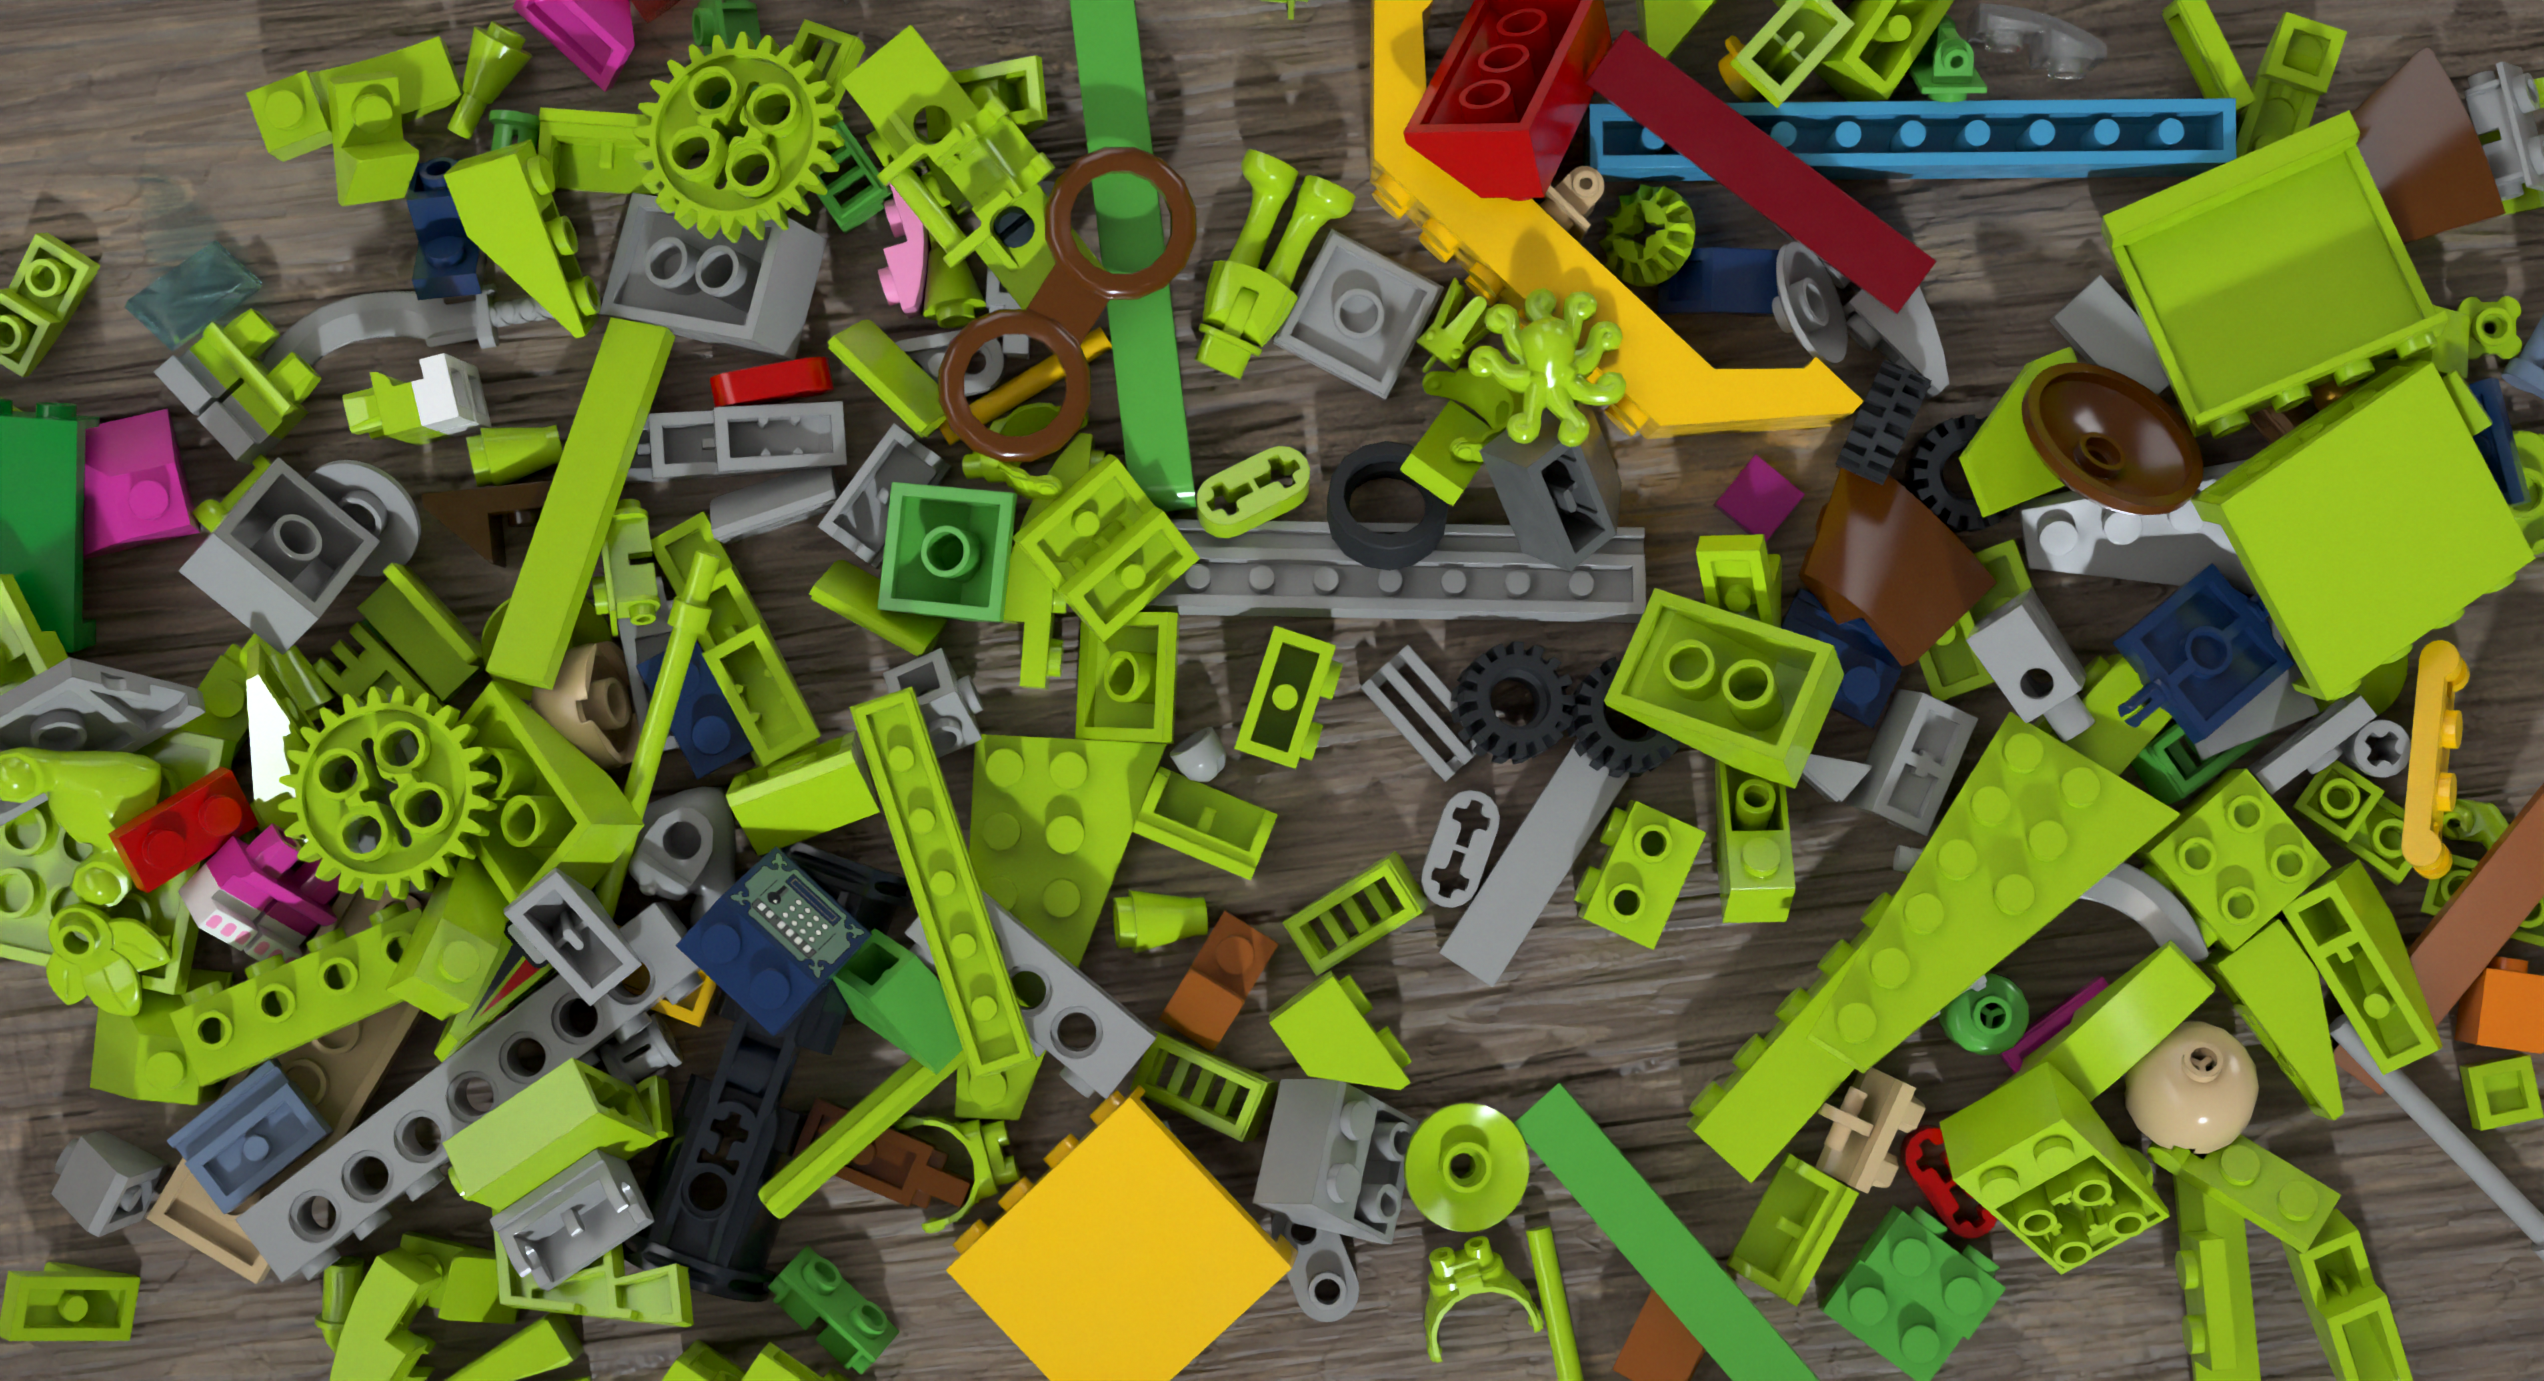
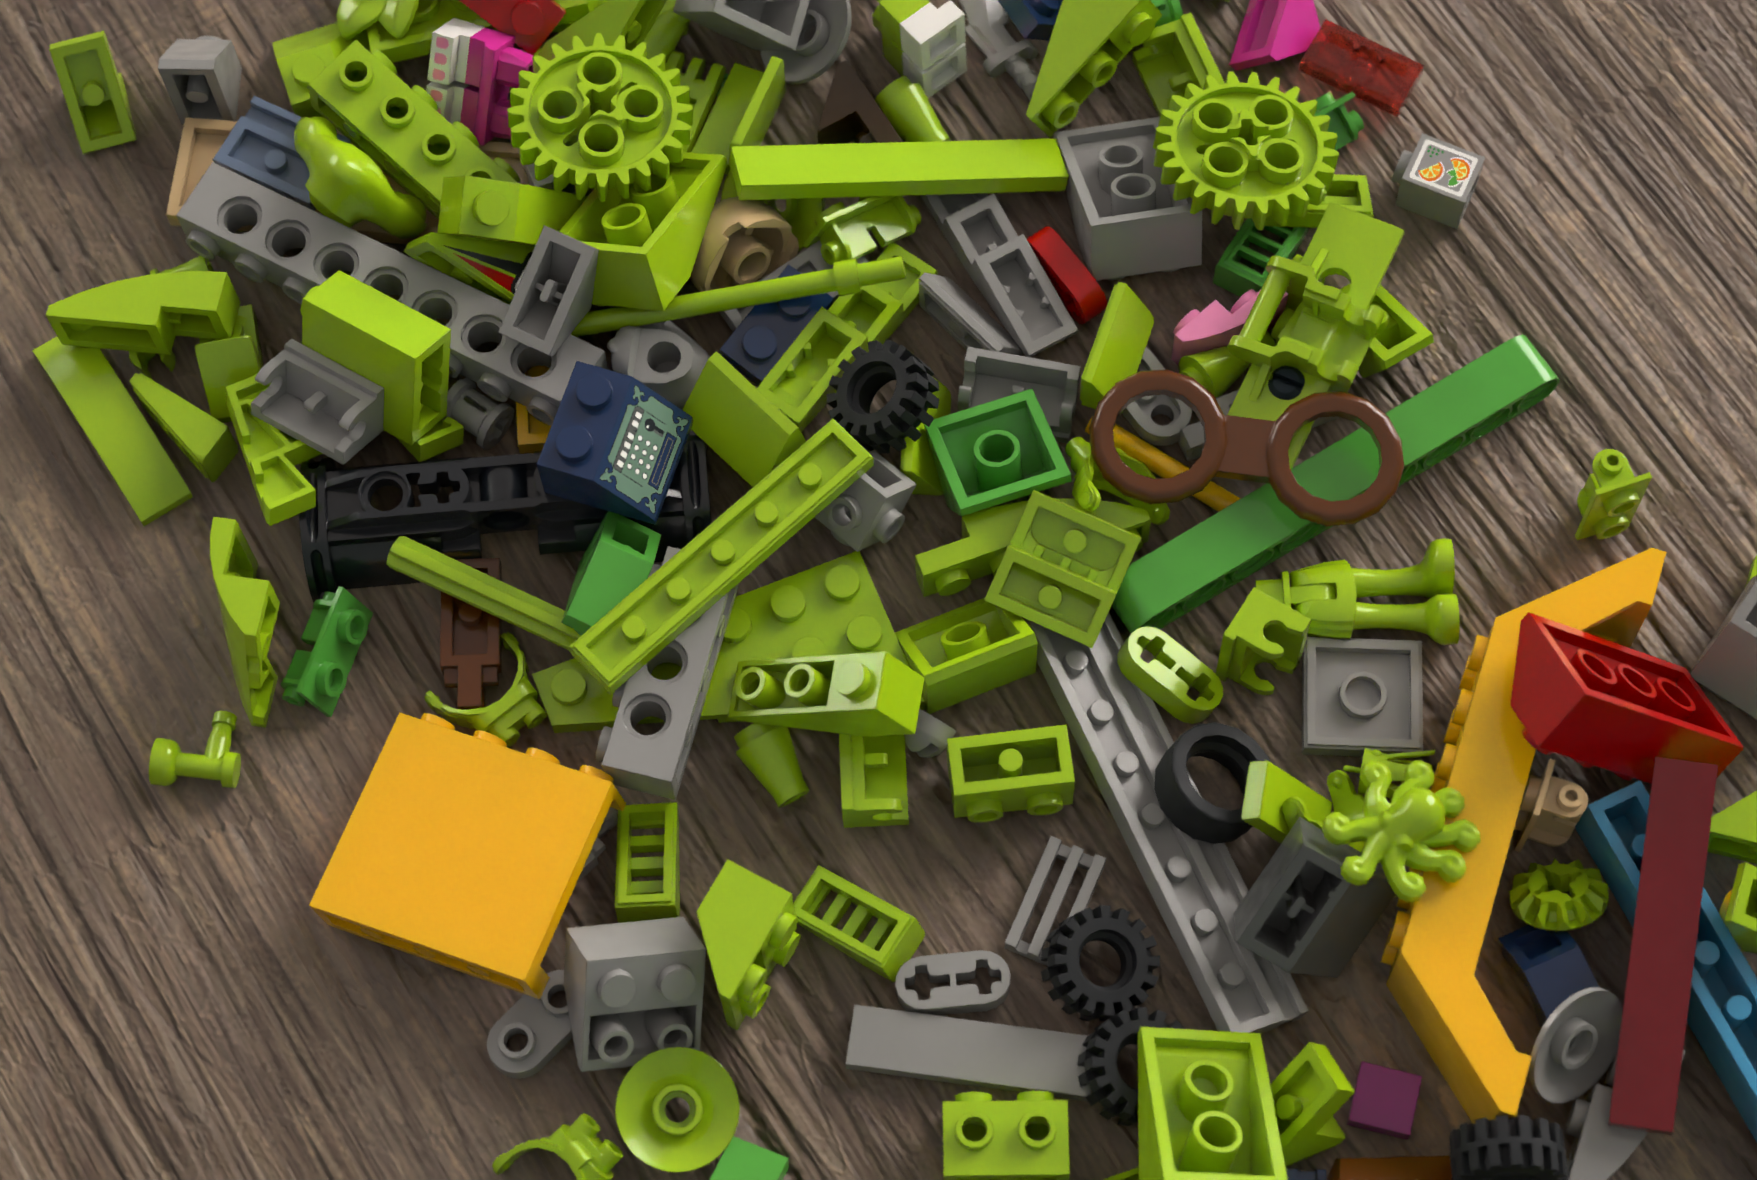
camera: 70 degrees right, 20 degrees down
dark orange slope [1159,910,1279,1052] -> none
none -> lime head [294,116,427,239]
none -> lime slope [728,651,925,737]
none -> black tyre [827,340,940,454]
none -> lime hinge [1215,587,1311,695]

